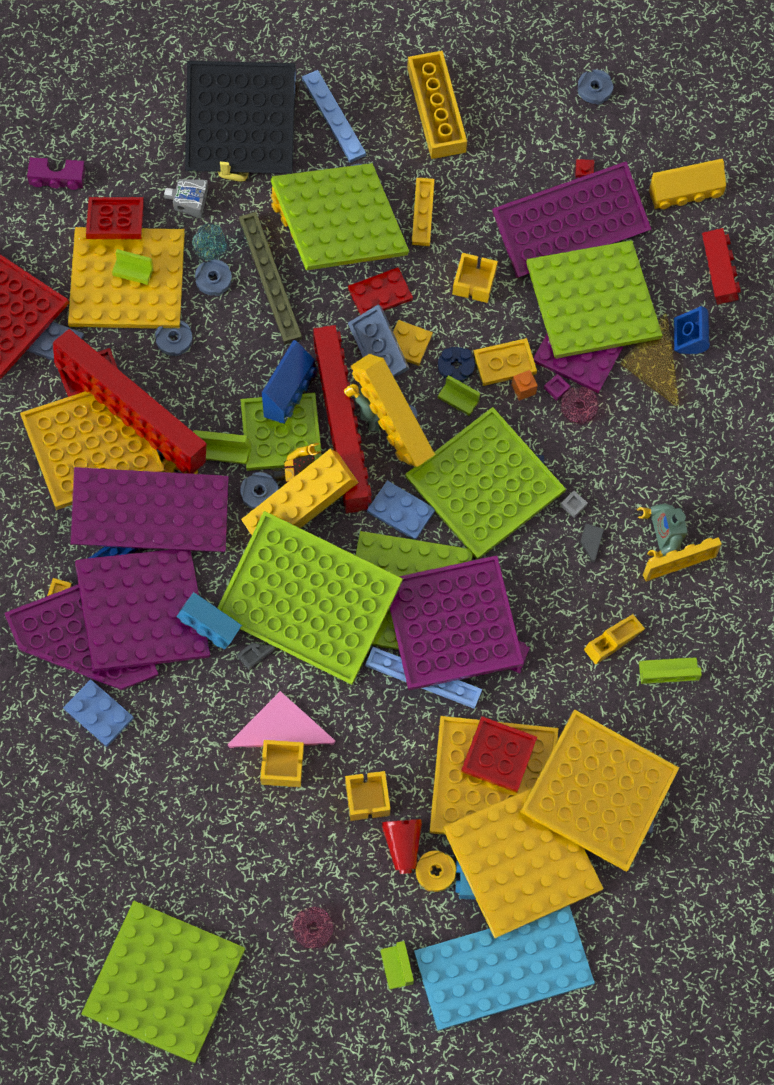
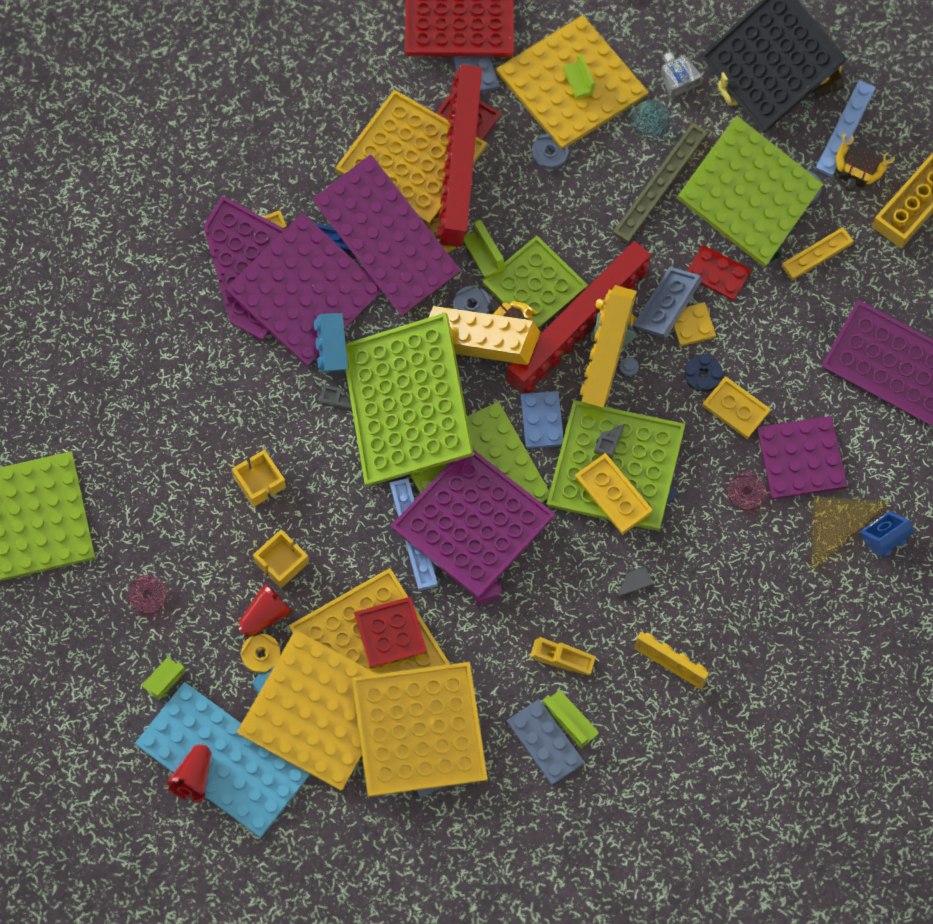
camera: 55 degrees right, 0 degrees up
medium blue plate [63,679,134,747] -> none
red plate [86,197,144,240] -> none
sand blue plate [195,259,232,296] -> none
bright pink tile [228,691,335,748] -> none
blue slope [262,340,317,424] -> none
lime panel [438,375,480,416] -> none
yellow piece [452,253,498,303] -> none
orange brick [511,370,538,401] -> none
lime plate [526,240,662,359] -> none
magenta plate [544,374,571,401] -> none
light grey plate [560,491,588,518] -> none
sand green torso [637,503,687,558] -> none
none -> red cone [166,744,212,802]
none -> sand blue plate [506,699,585,786]
none -> yellow plate [575,453,653,535]
none -> dark grey tile [594,425,624,459]
none -> torso [835,133,895,192]

